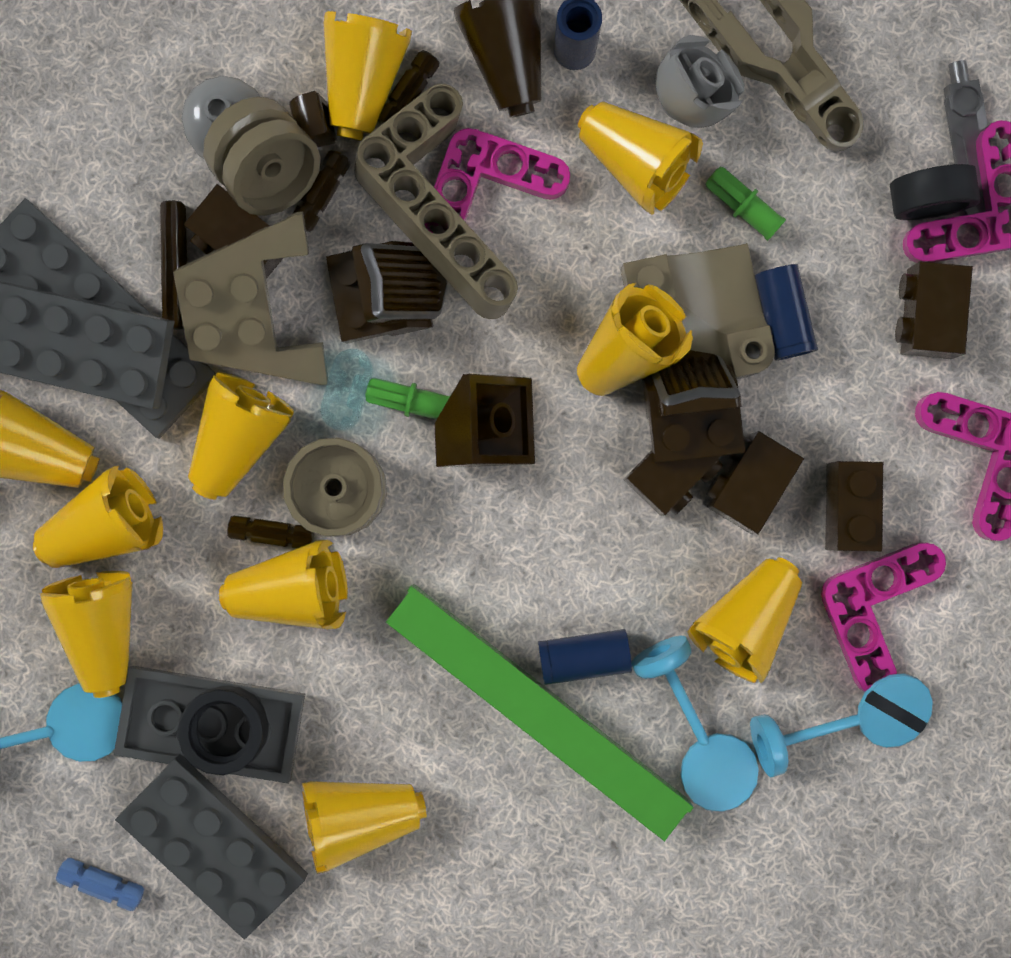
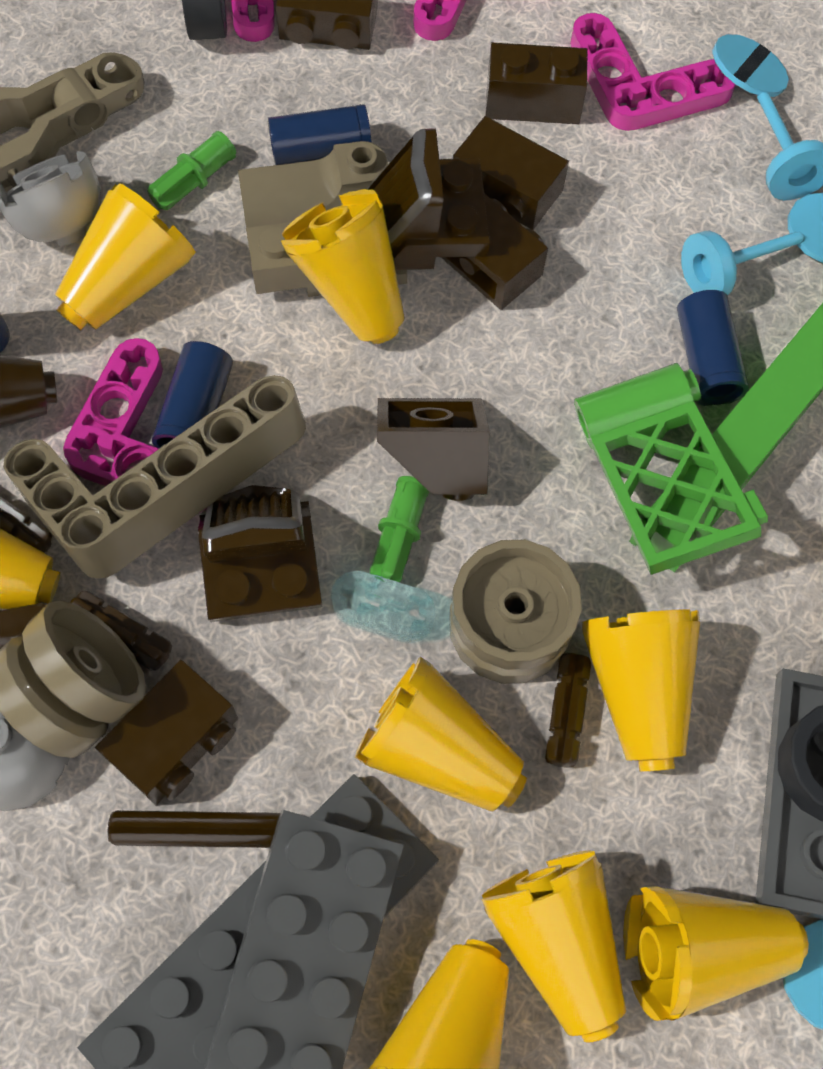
camera: 90 degrees left, 20 degrees down
dark tan wing [173,212,329,385] -> none
yellow cone [687,557,802,683] -> none
none -> dark blue pin [152,341,233,449]
none -> bright green piece [574,363,768,575]

